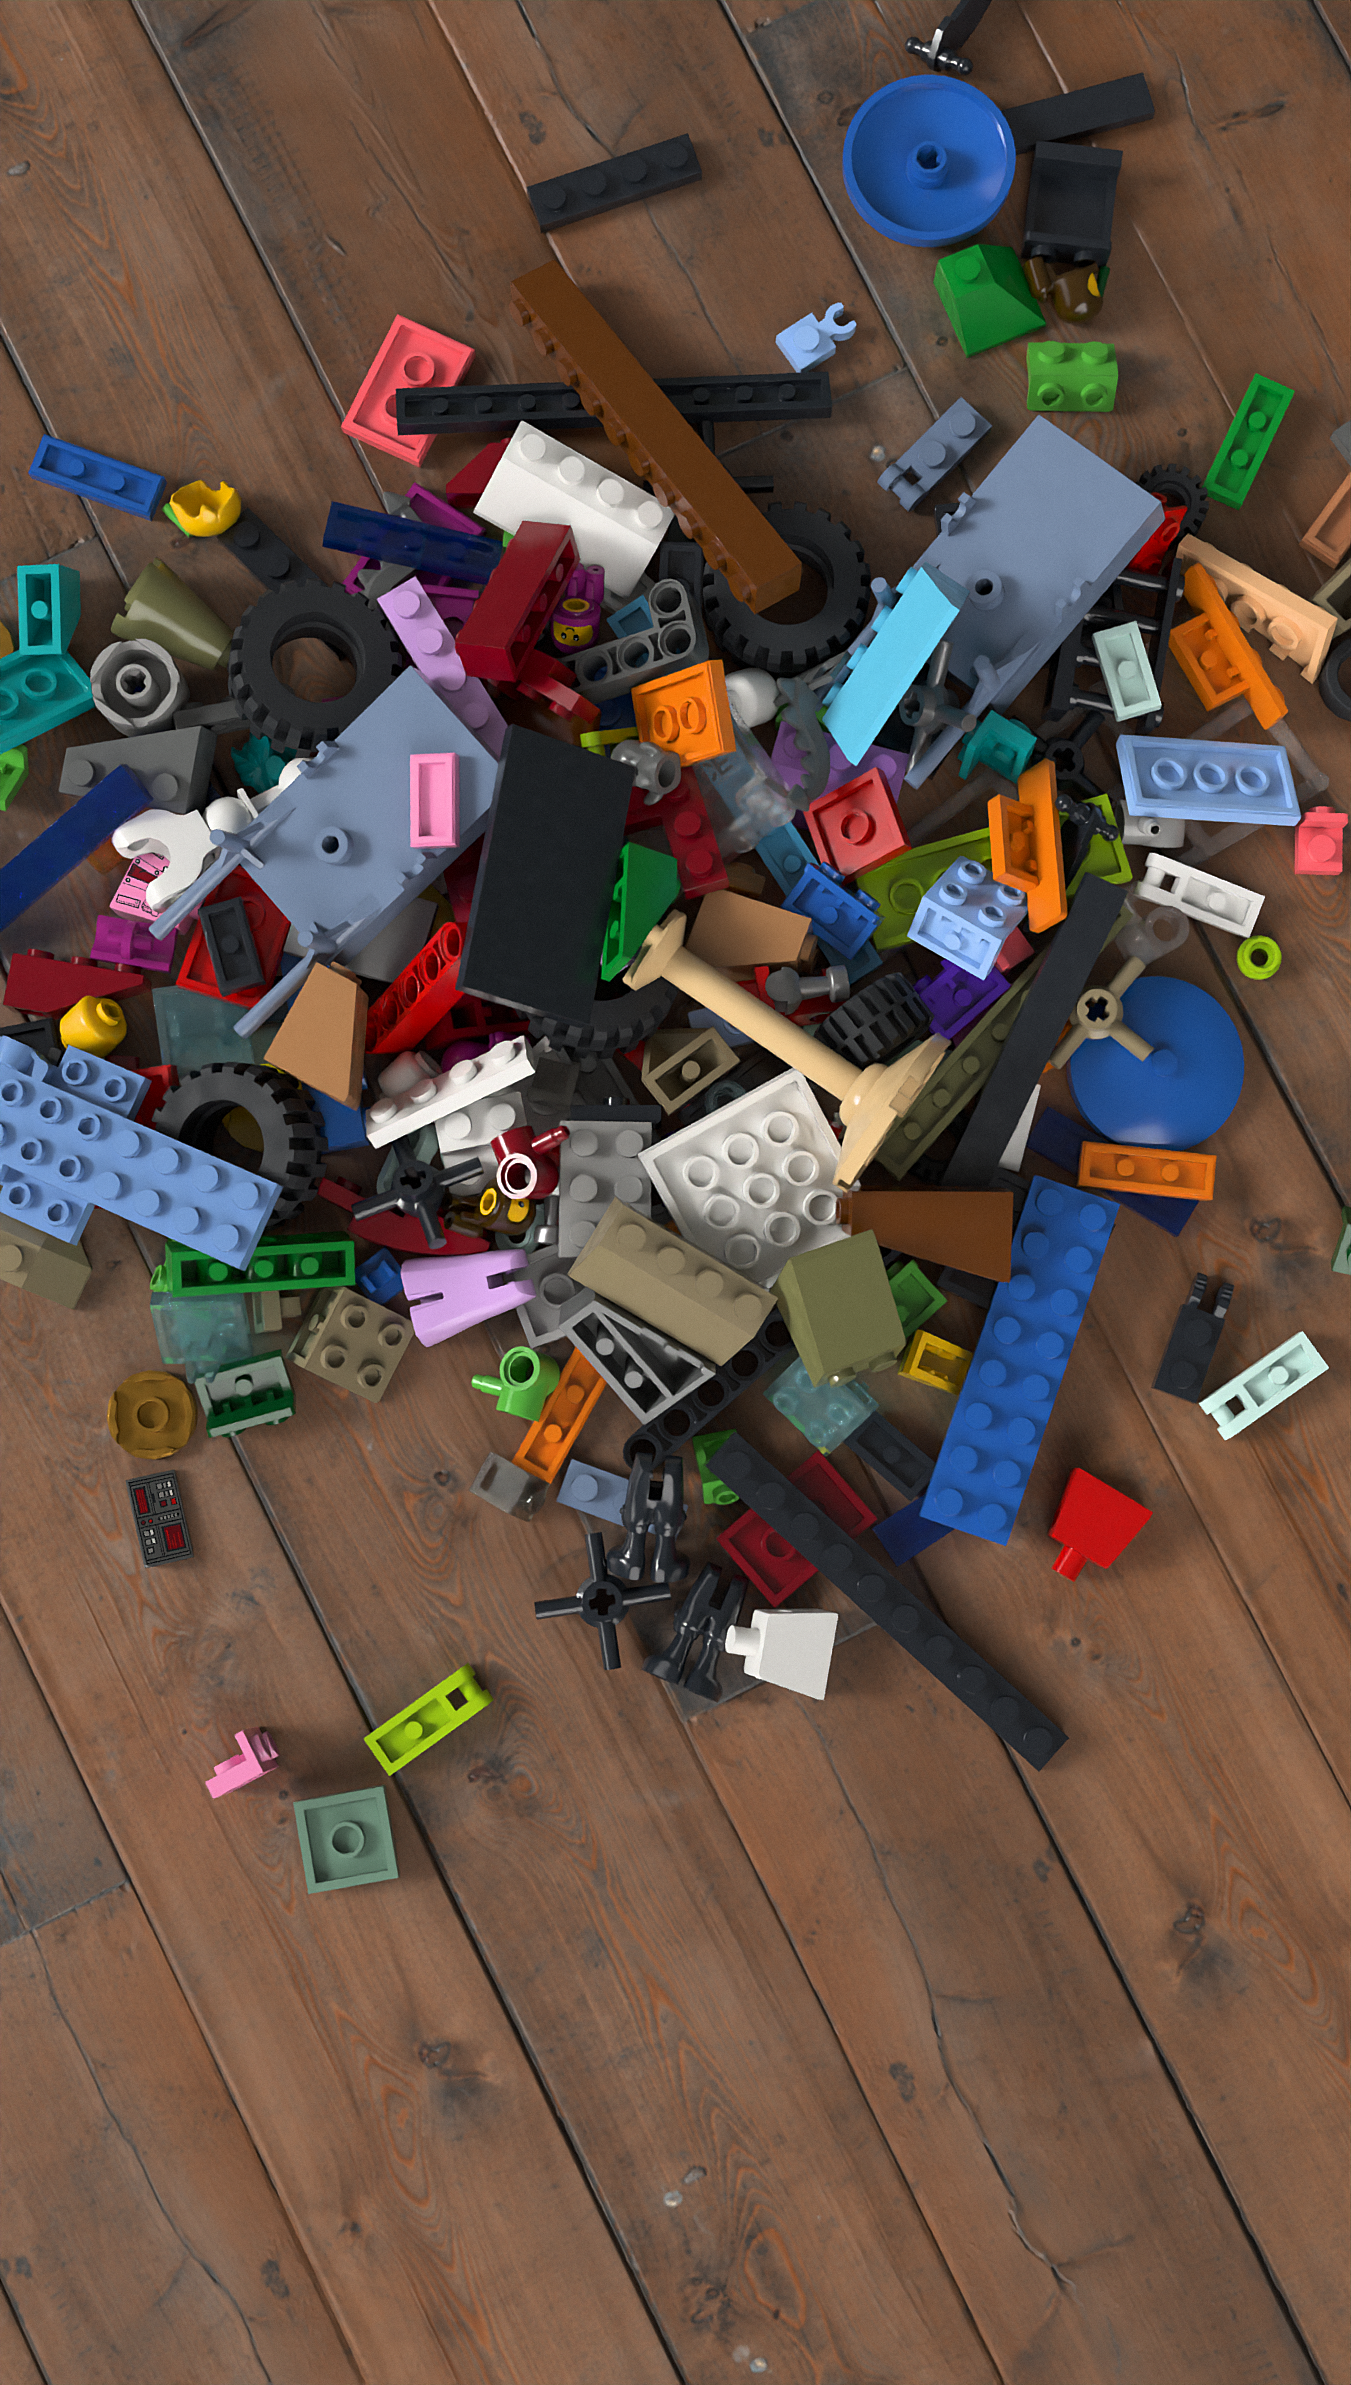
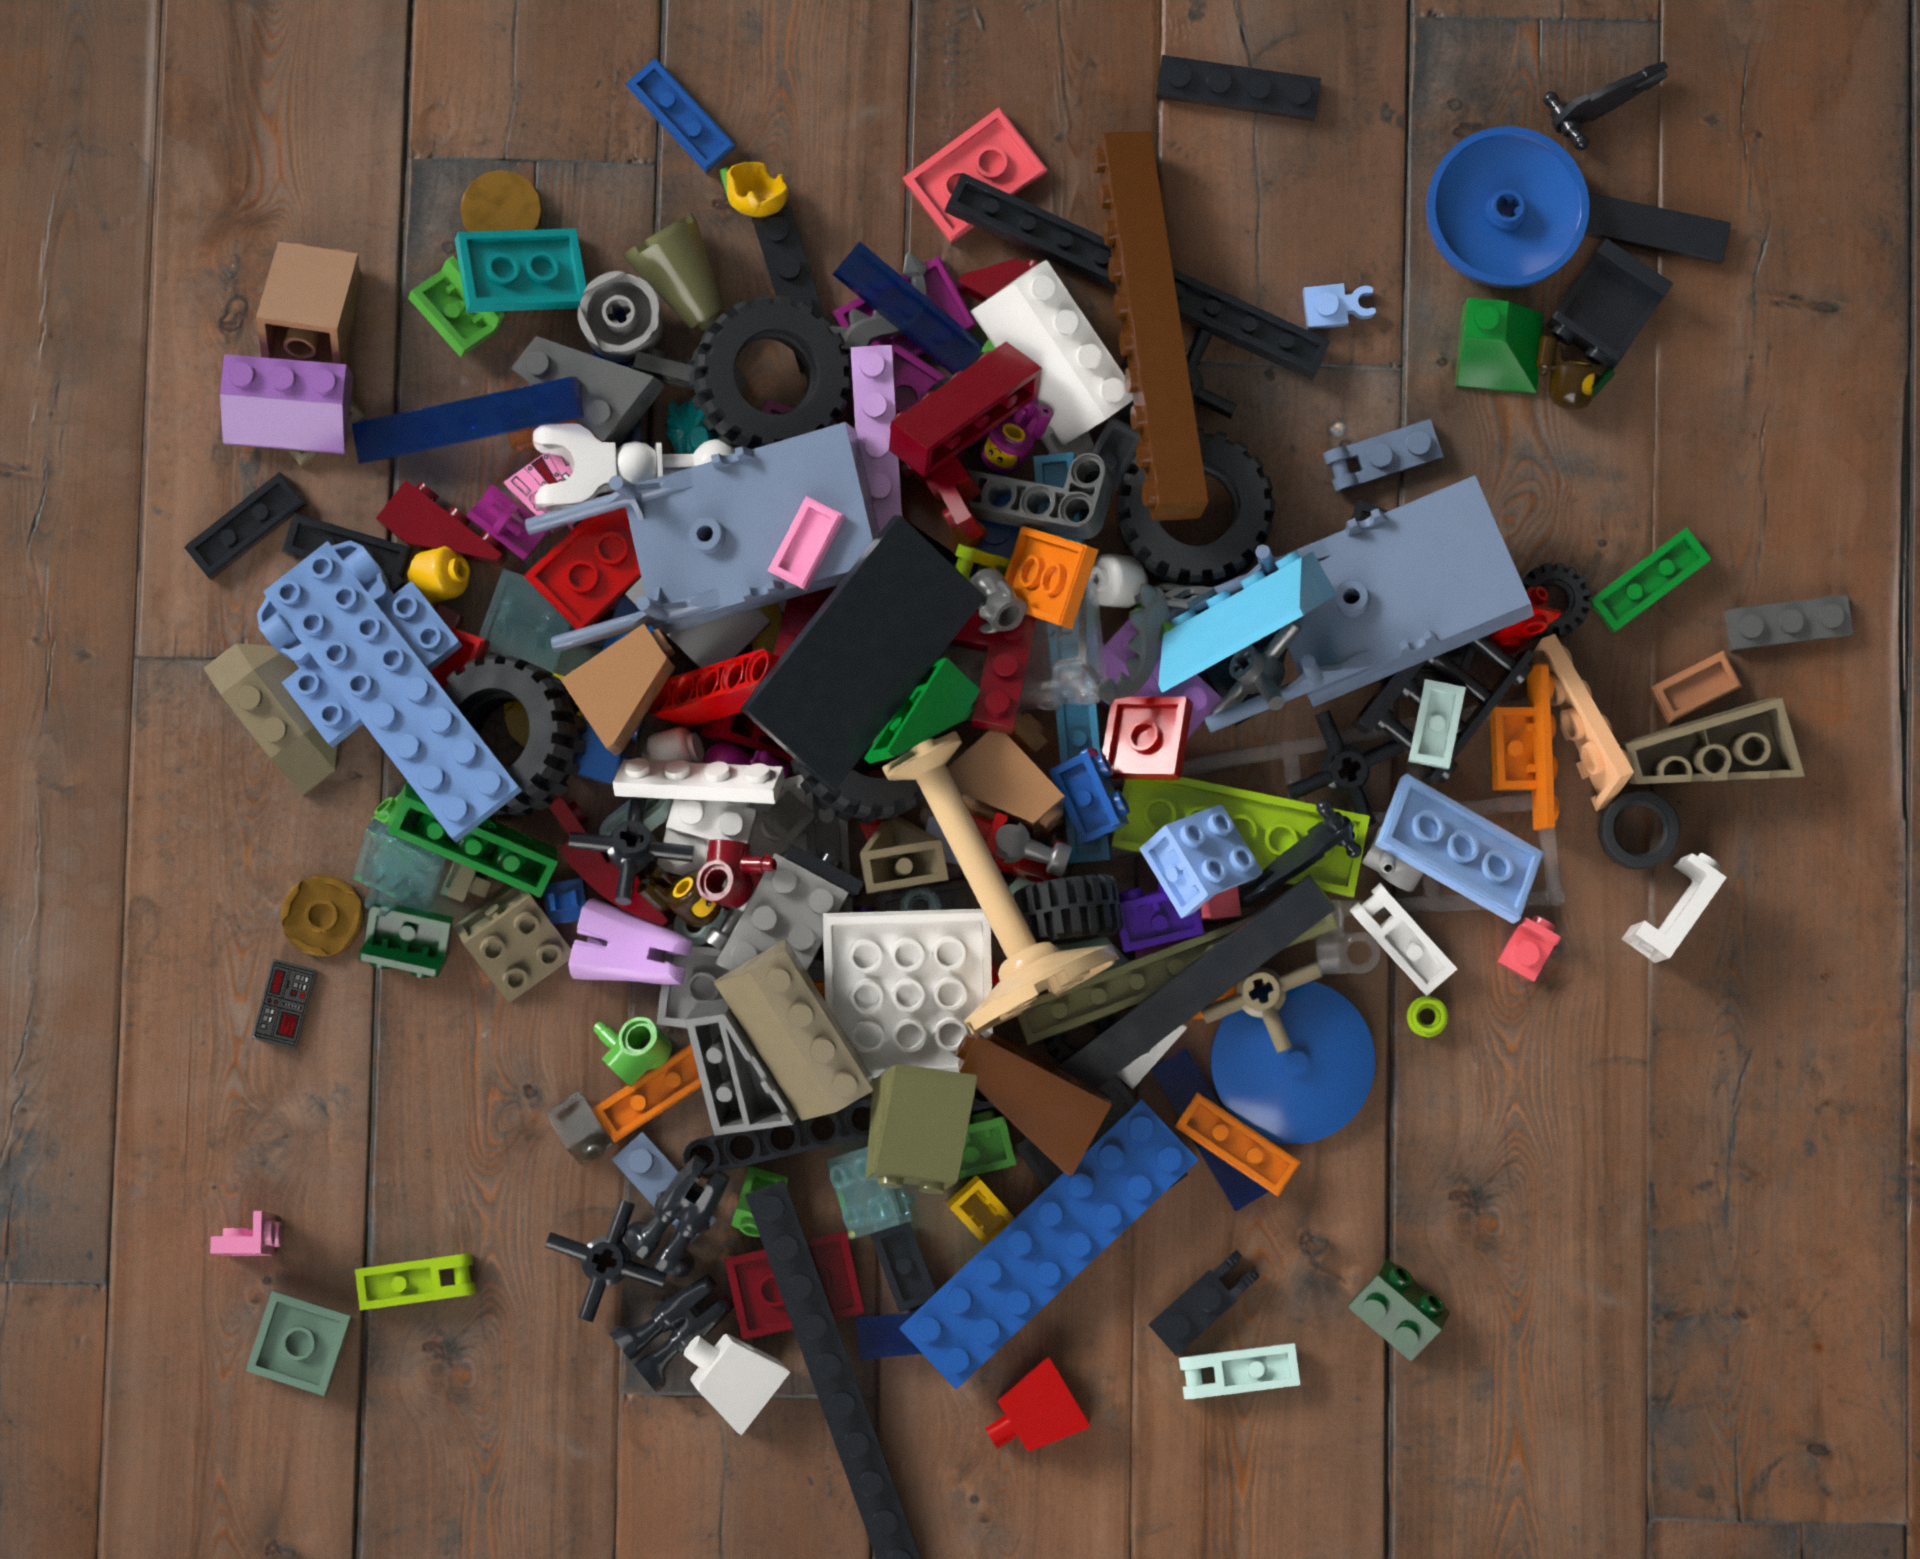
camera: 25 degrees right, 0 degrees up
teal slope [17,564,81,656] -> none
black plate [198,896,266,997] -> none
teal bracket [957,710,1037,784] -> none
orange bracket [987,758,1068,933] -> none
bright green bracket [1026,341,1118,412] -> none

